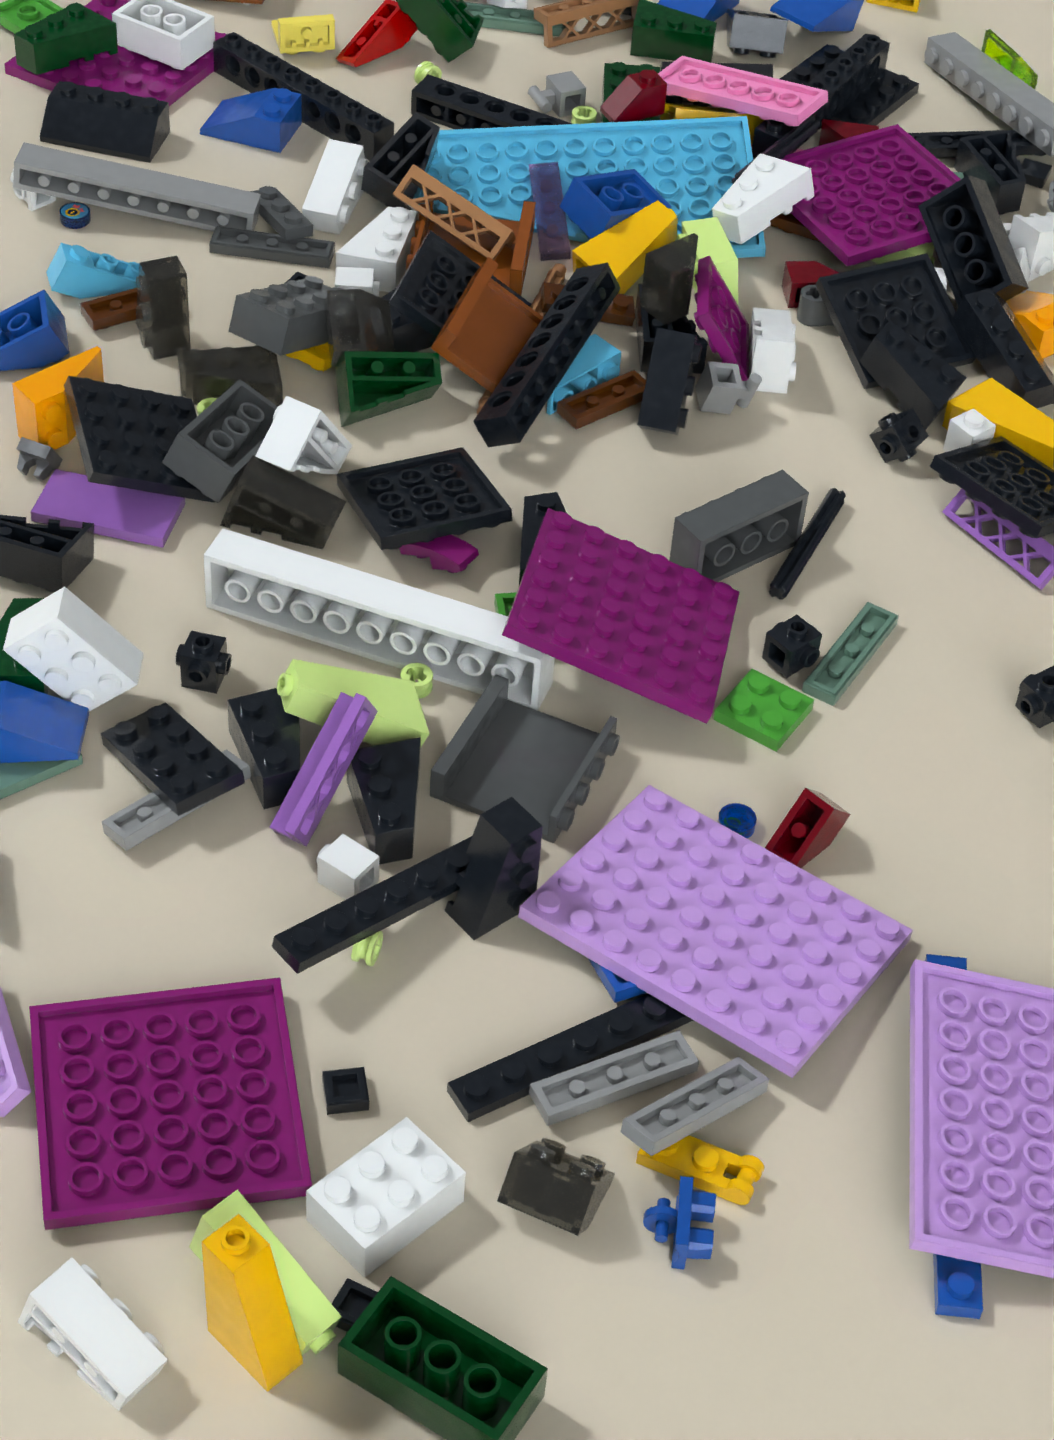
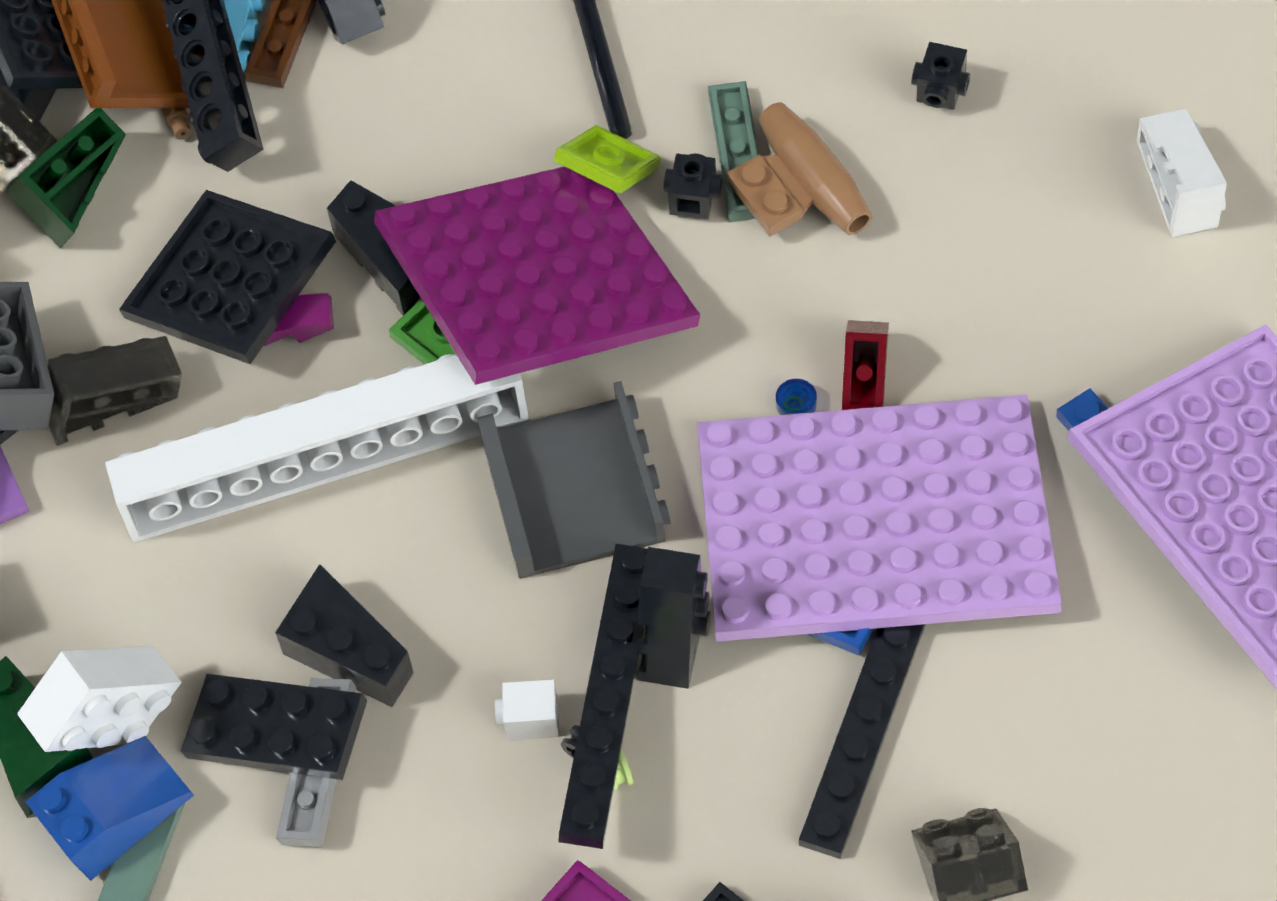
camera: 30 degrees left, 15 degrees up
black brick [176,631,232,694] -> none
white wedge [255,396,352,475] -> none
medium lavender fence [270,692,378,847] -> none
yellowish green slope [277,659,430,748] -> none
black wedge [347,737,421,865] -> none
yellowish green bush [400,663,433,699] -> none
light grey plate [529,1030,699,1126] -> none
light grey plate [621,1057,769,1156] -> none
yellow plate [636,1135,765,1205] -> none
blue hips [643,1176,716,1269] -> none
dark grey brick [669,469,809,582] -> none
bright green plate [713,669,814,752] -> none
none -> lime tile [553,125,661,194]
none -> medium nougat plate [726,102,872,237]

